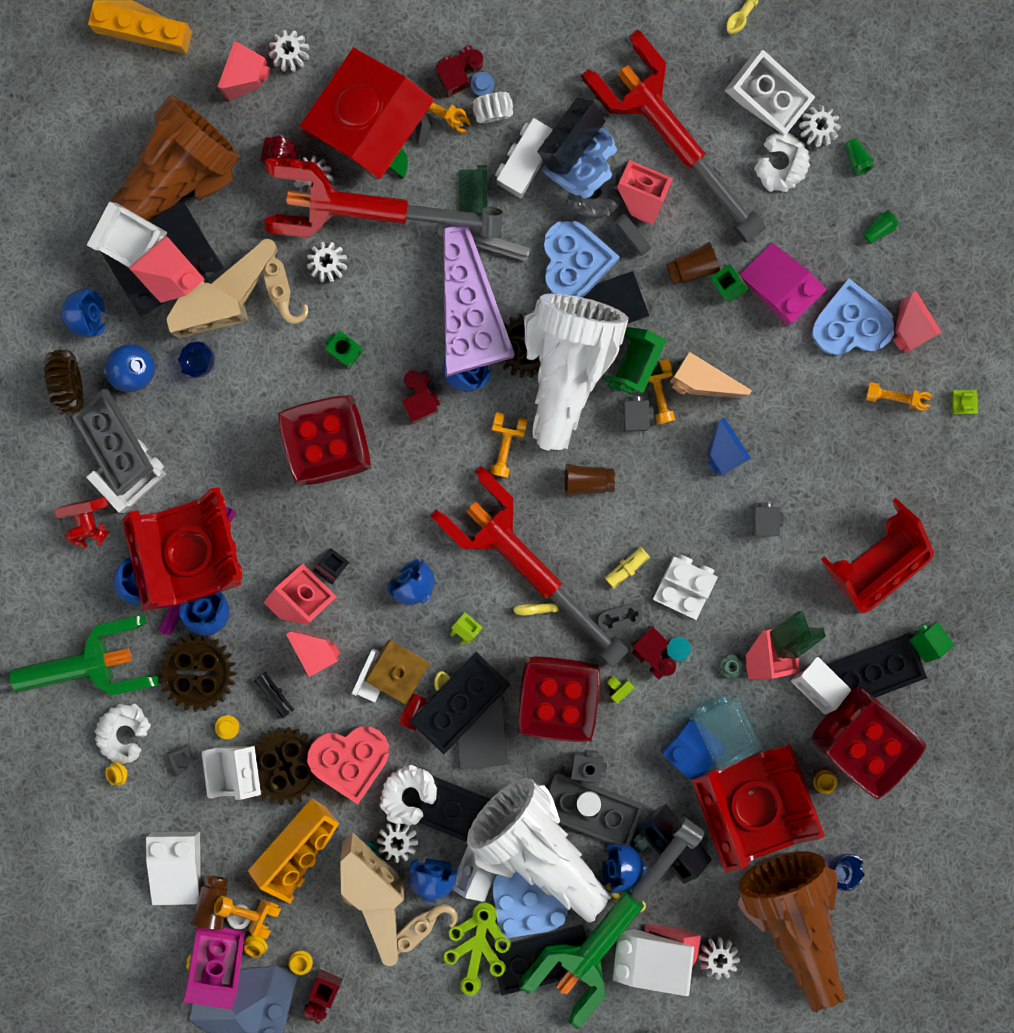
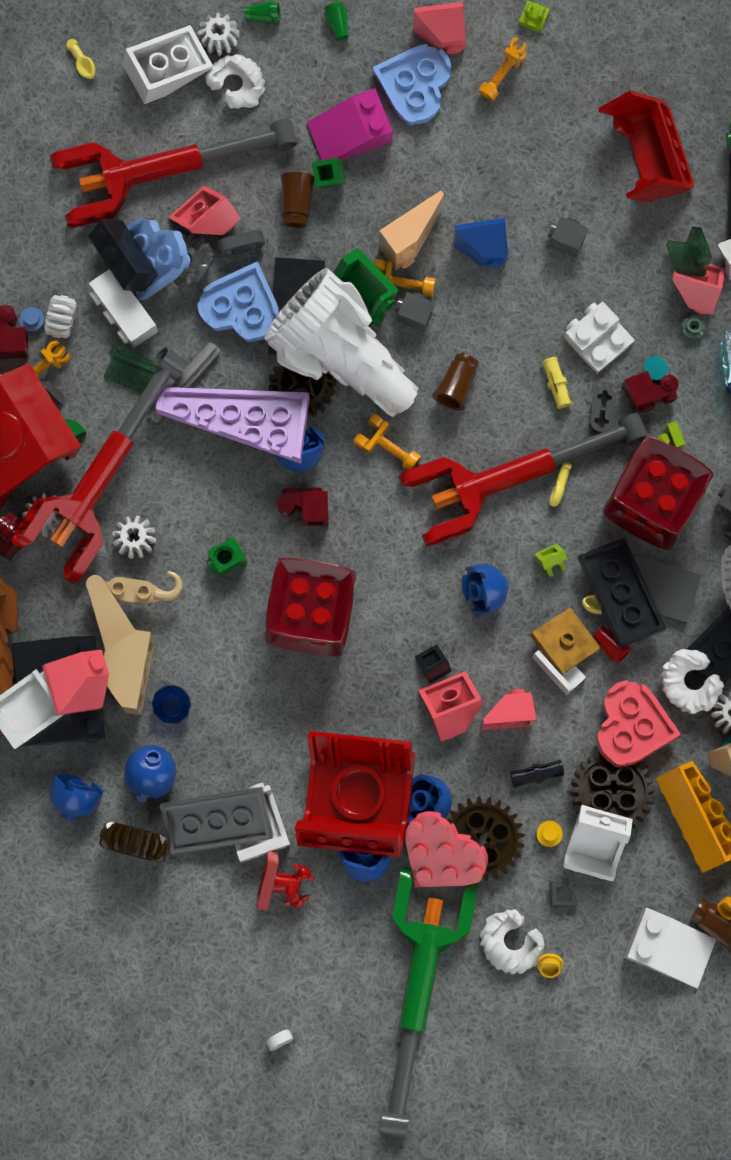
camera: 70 degrees left, 10 degrees down
none -> coral plate [405,811,488,887]

